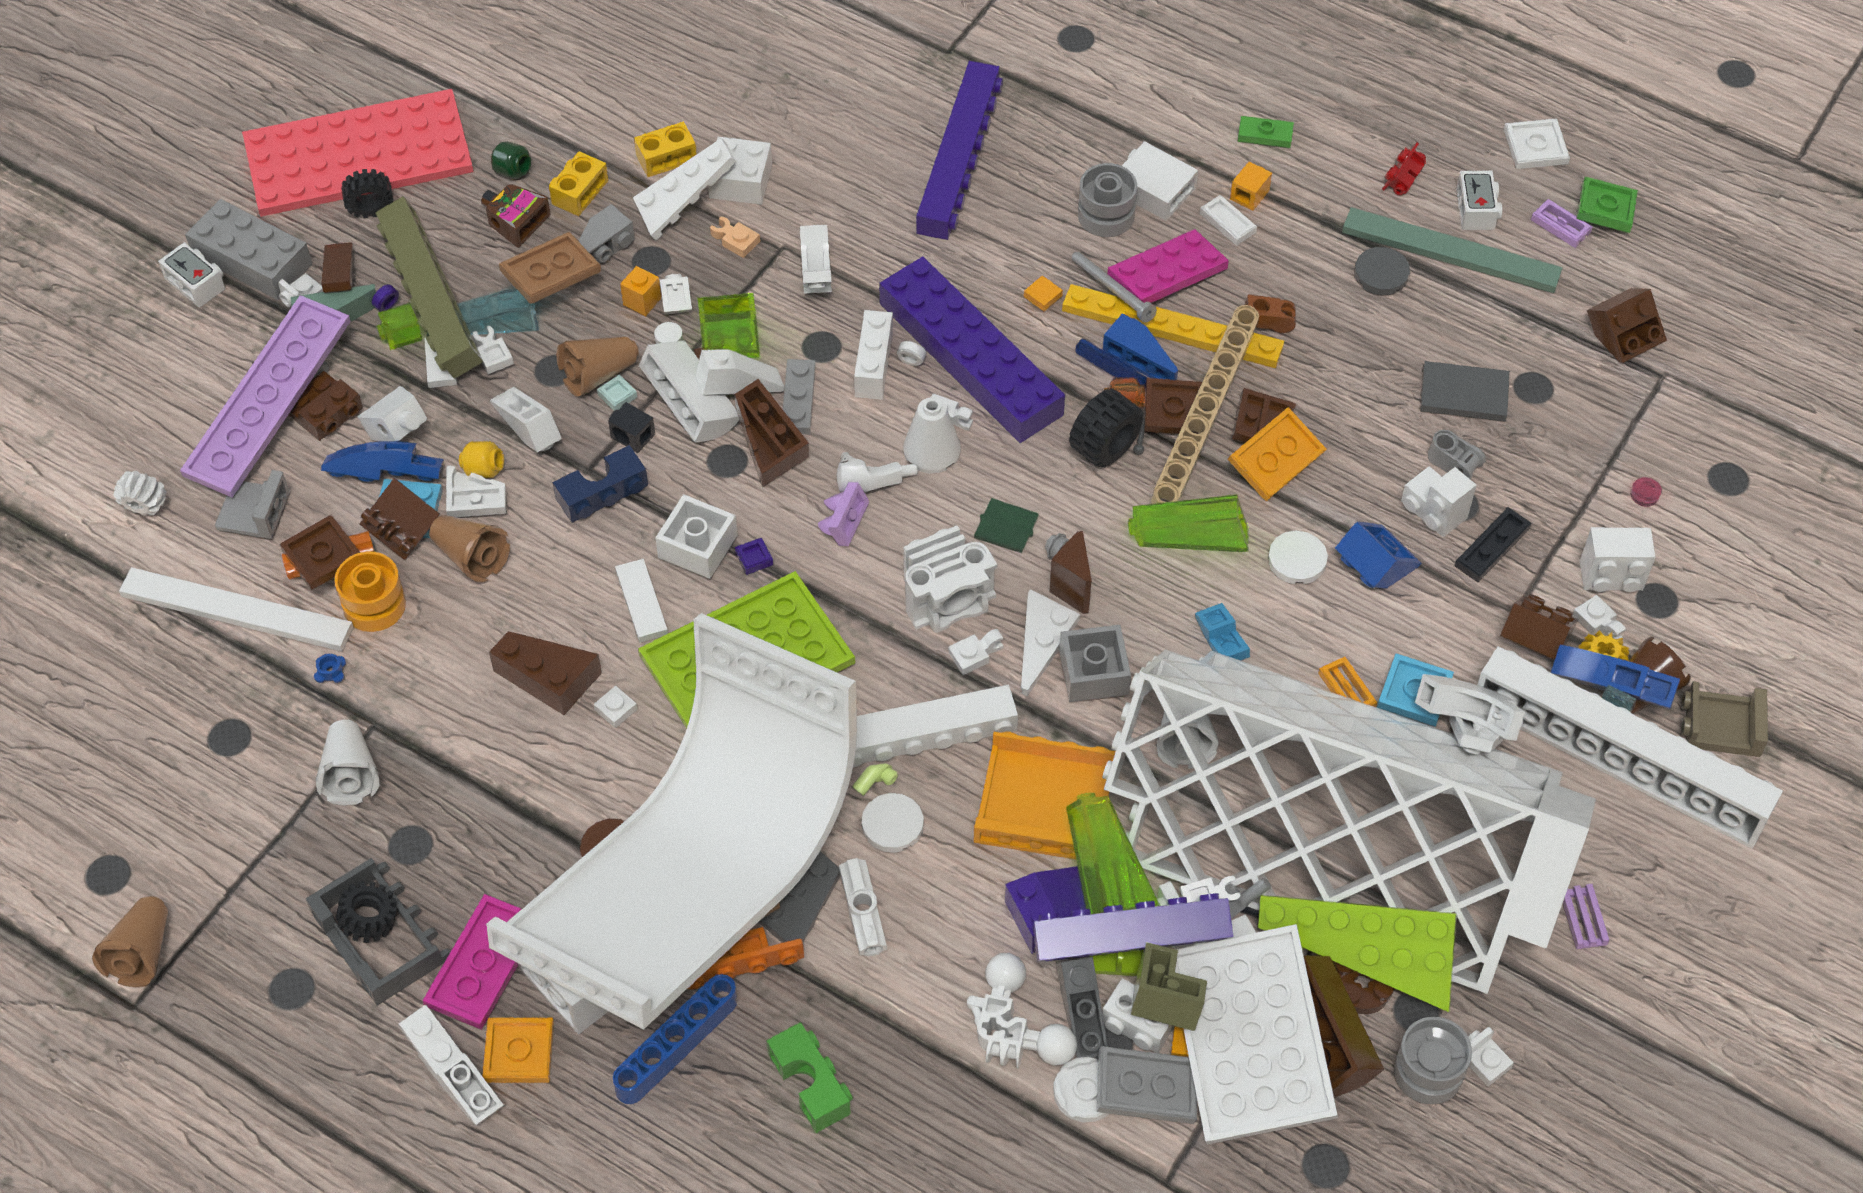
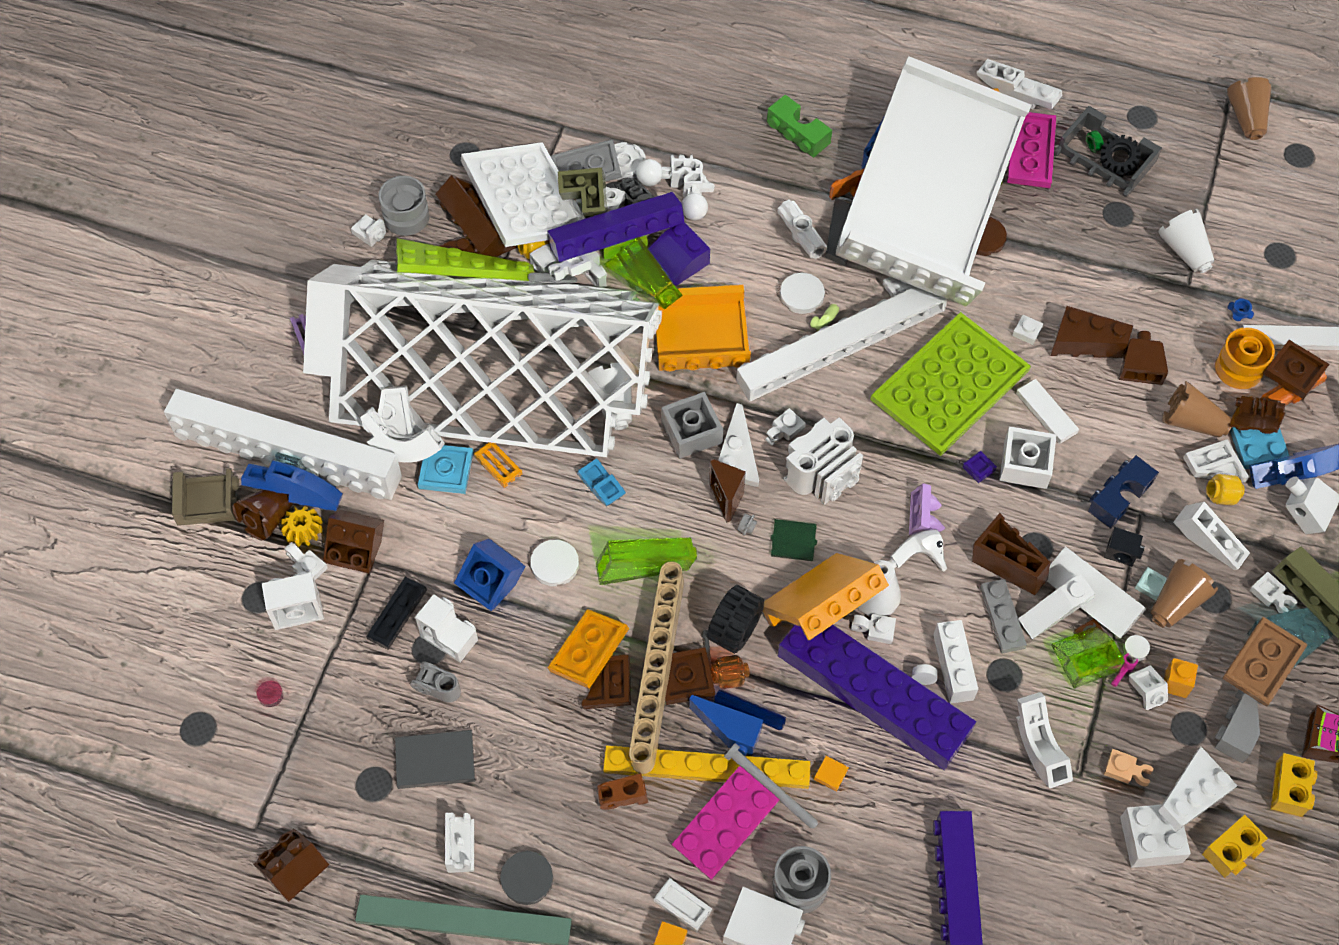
camera: 165 degrees right, 5 degrees up
none -> white hinge [445,813,474,873]
none -> light orange panel [762,553,889,640]
none -> green tile [1086,130,1104,153]
none -> dark pink hand [1111,653,1138,687]
none -> reddish brown torso [1119,331,1168,385]

